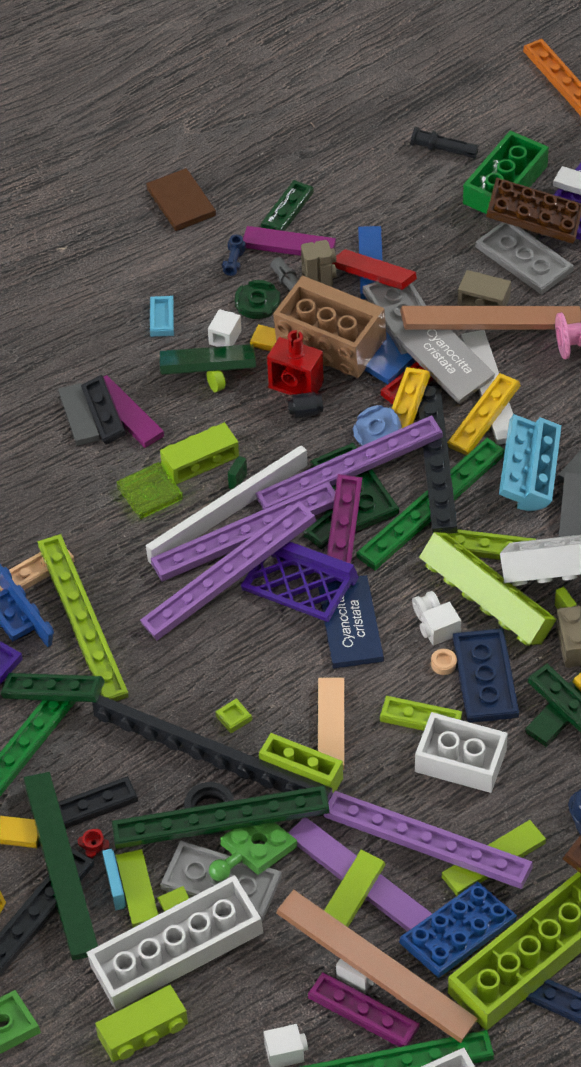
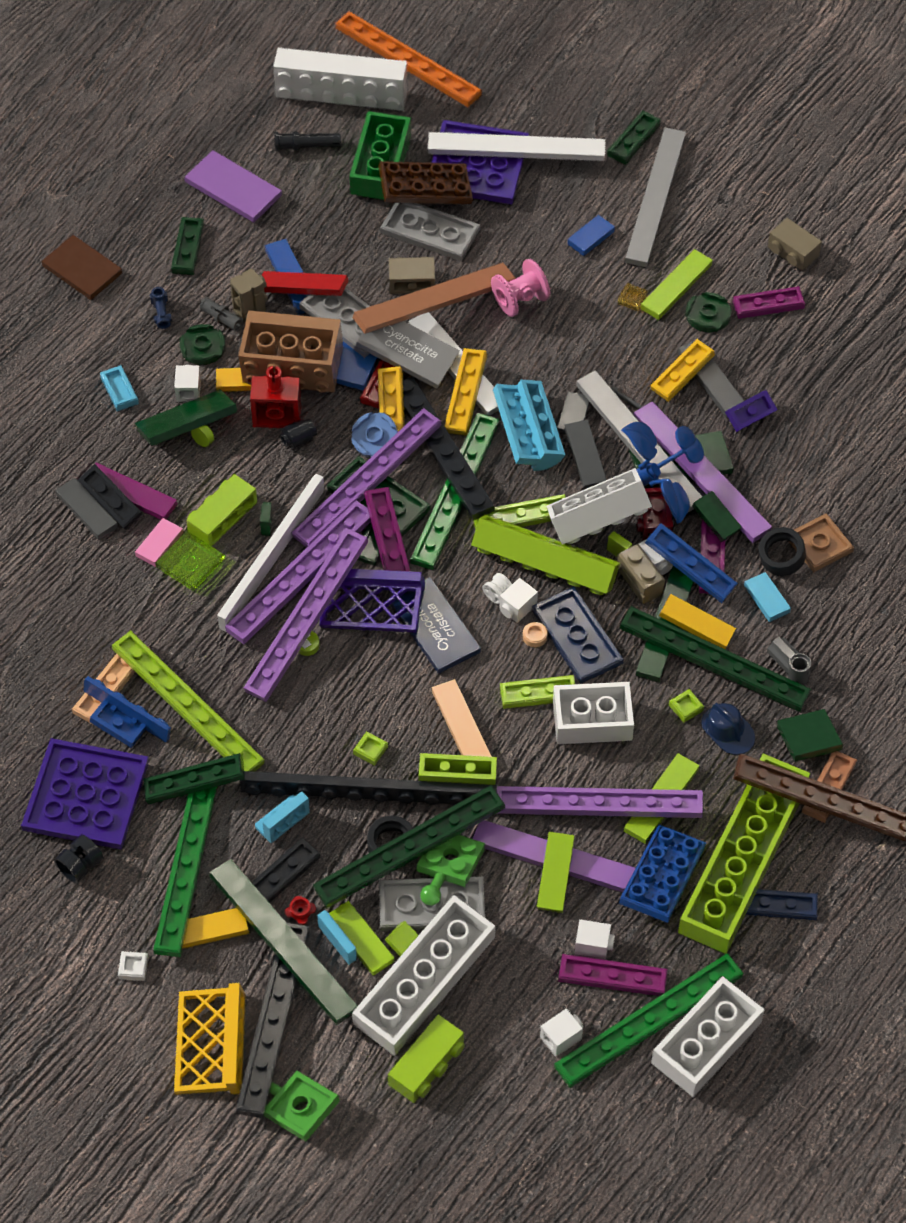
camera: 25 degrees left, 5 degrees up
magenta tile [243,226,336,256] -> none
nougat tile [276,889,478,1043] -> none
none -> bright pink tile [135,518,183,567]
none -> medium lavender tile [185,150,282,223]
none -> medium azure bracket [255,791,310,843]
none -> white brick [273,48,407,111]
none -> lime tile [298,631,320,656]
none -> lime tile [669,689,704,723]

